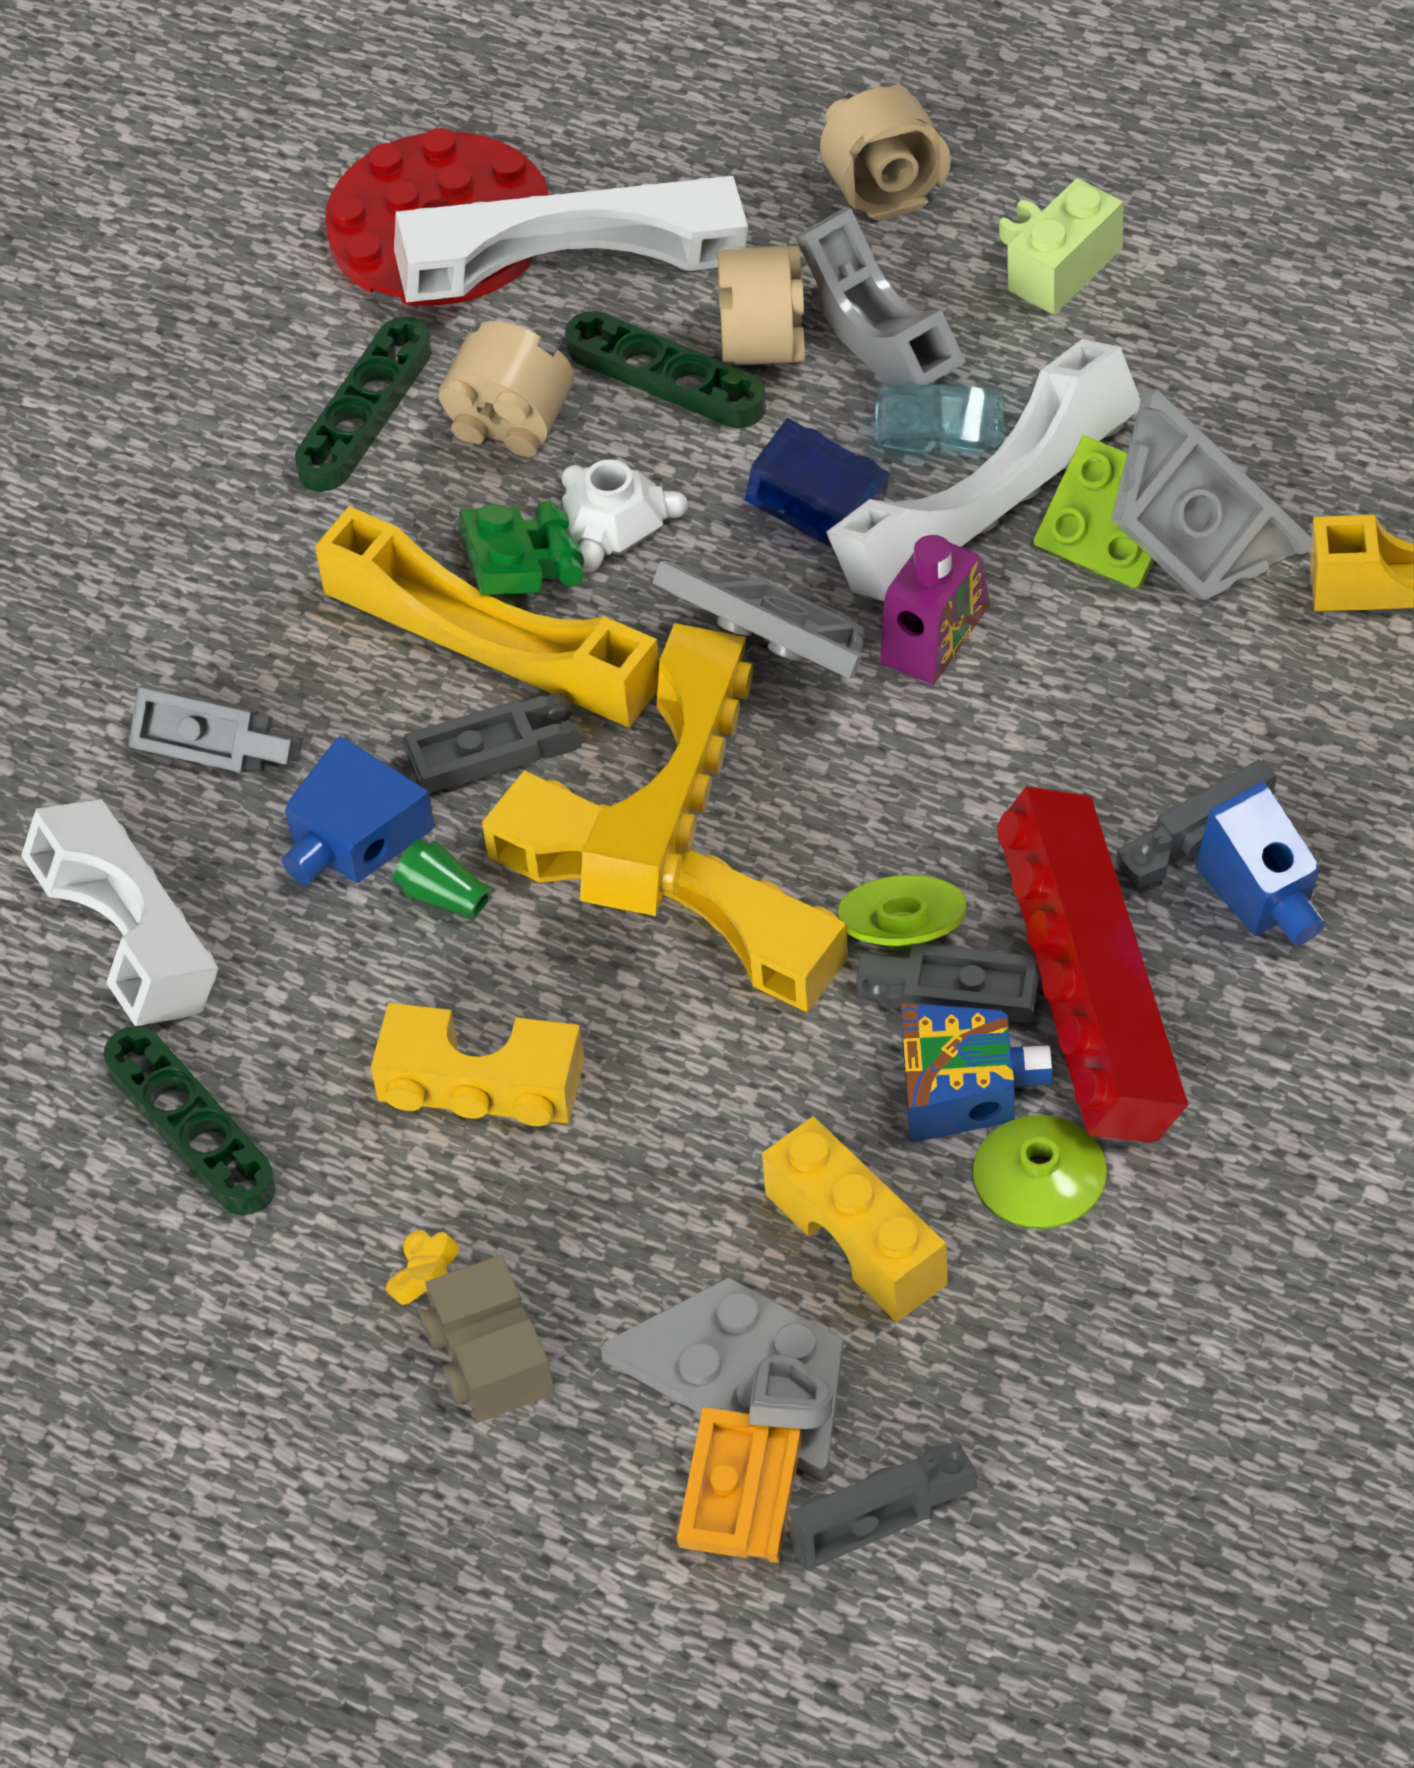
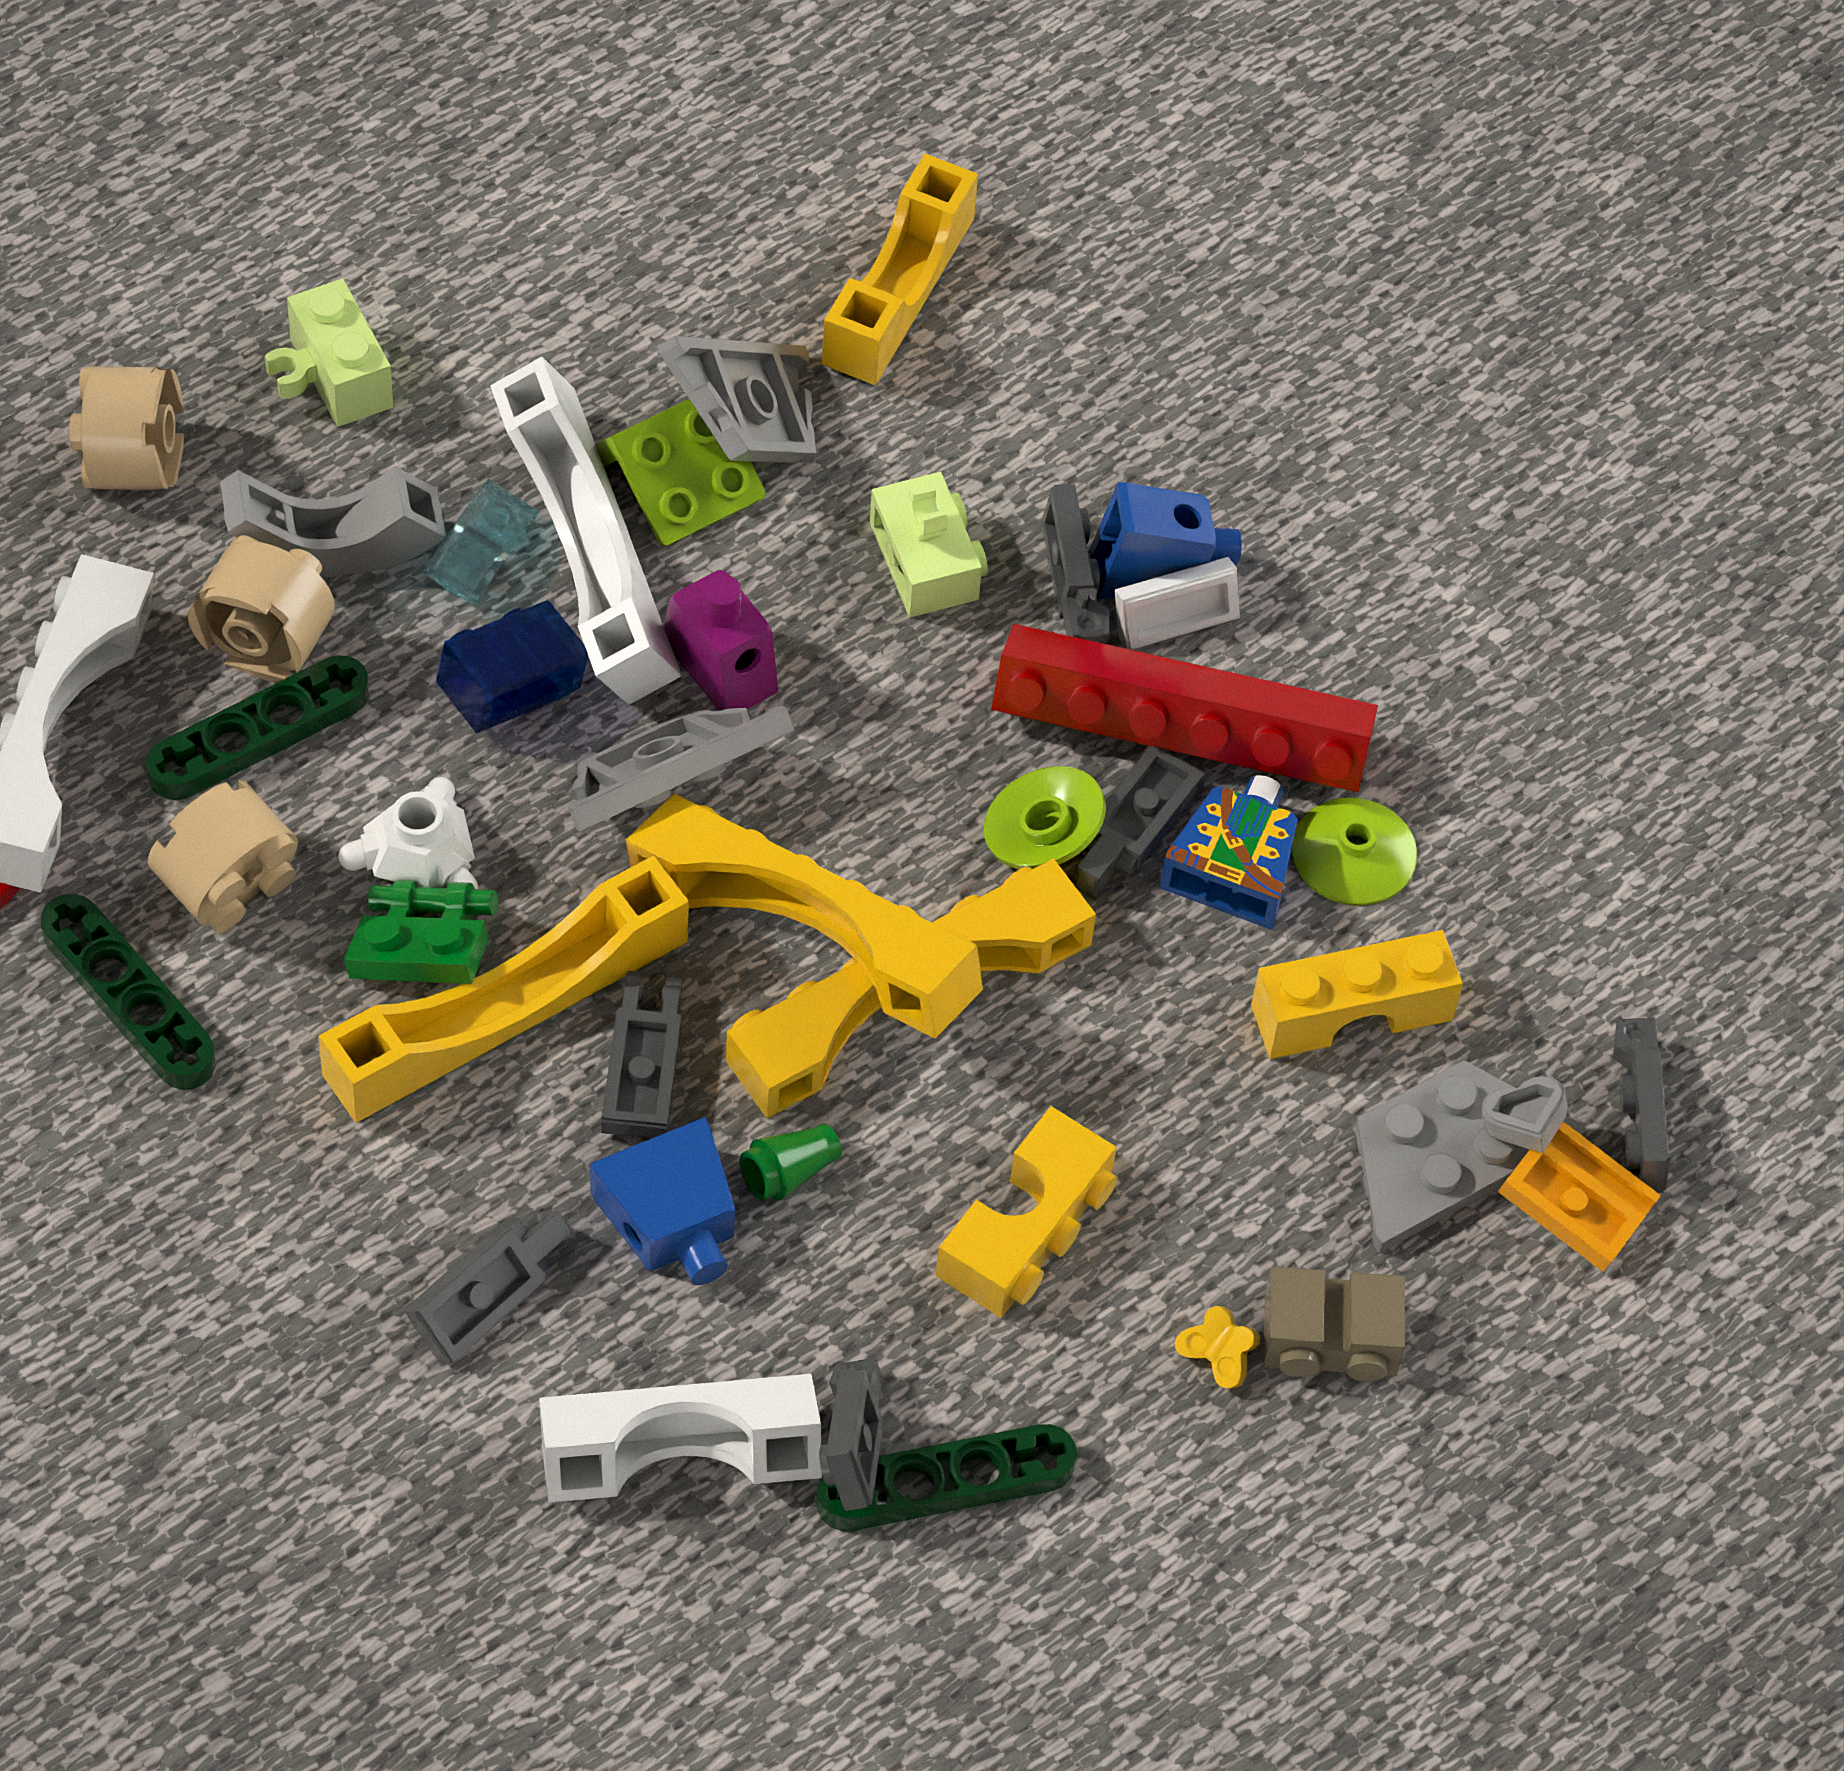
camera: 75 degrees left, 5 degrees up
none -> dark grey hinge [819,1355,884,1511]
none -> yellowish green brick [870,472,988,618]
none -> white tile [1115,557,1240,650]

